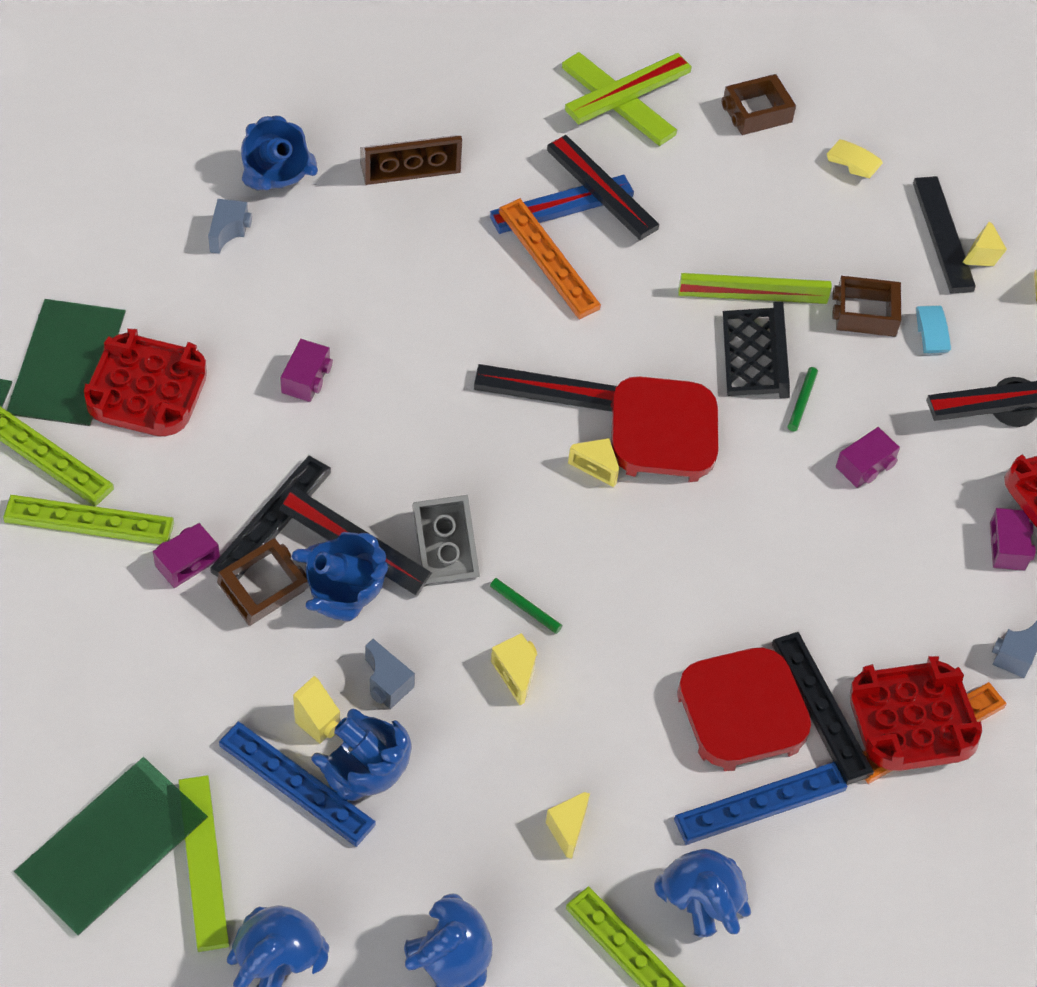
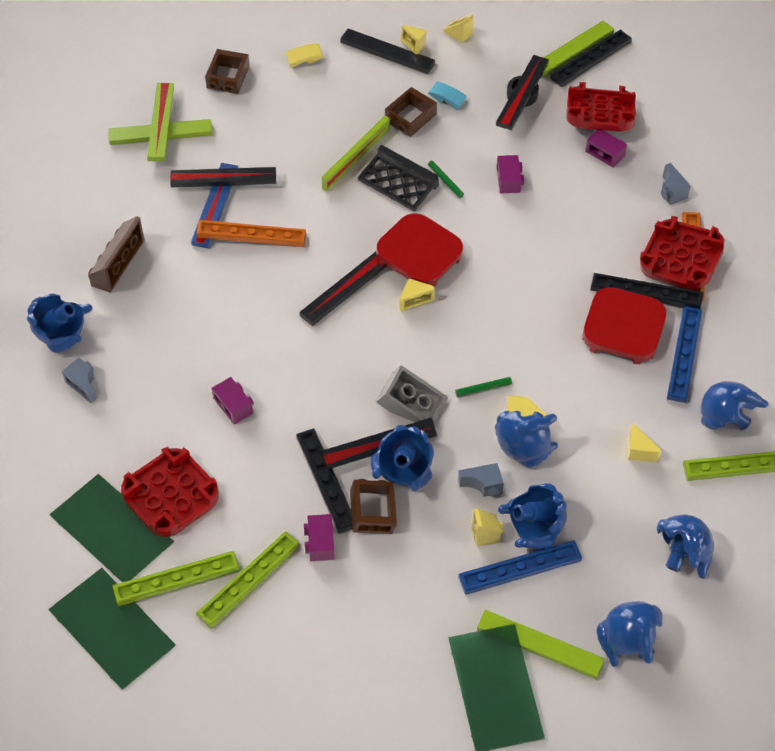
camera: 50 degrees left, 0 degrees up
none -> blue piece [495,411,558,468]

